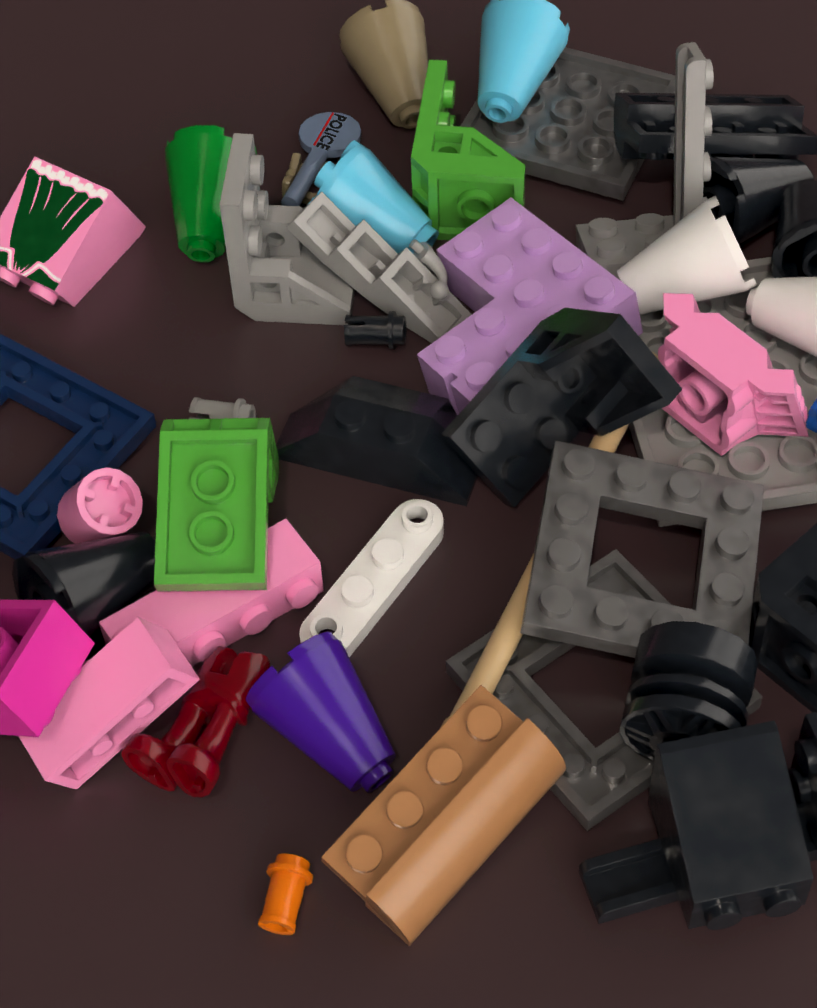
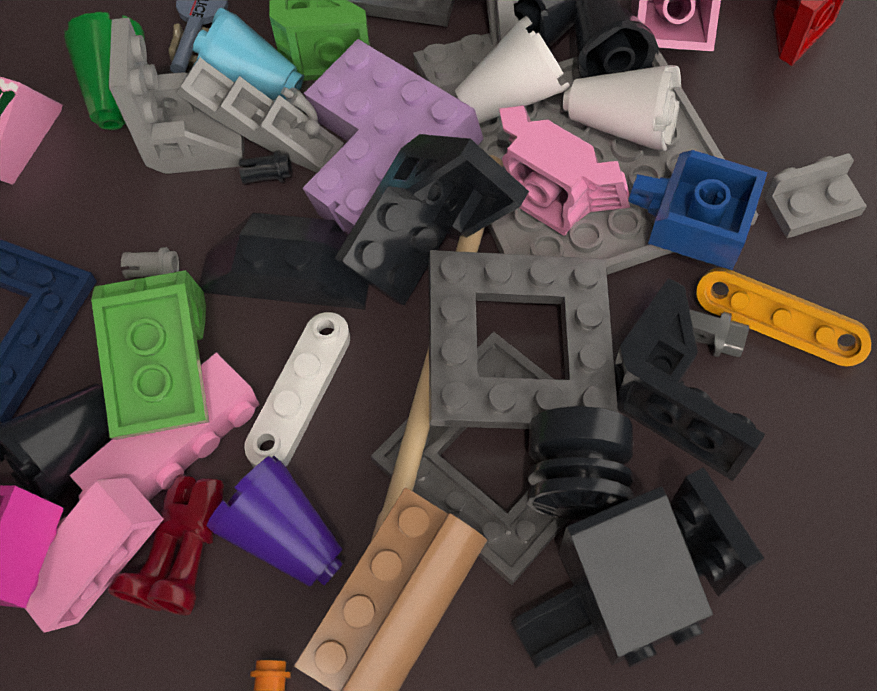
camera: 10 degrees left, 10 degrees up
bright pink piece [57,467,143,543] -> none

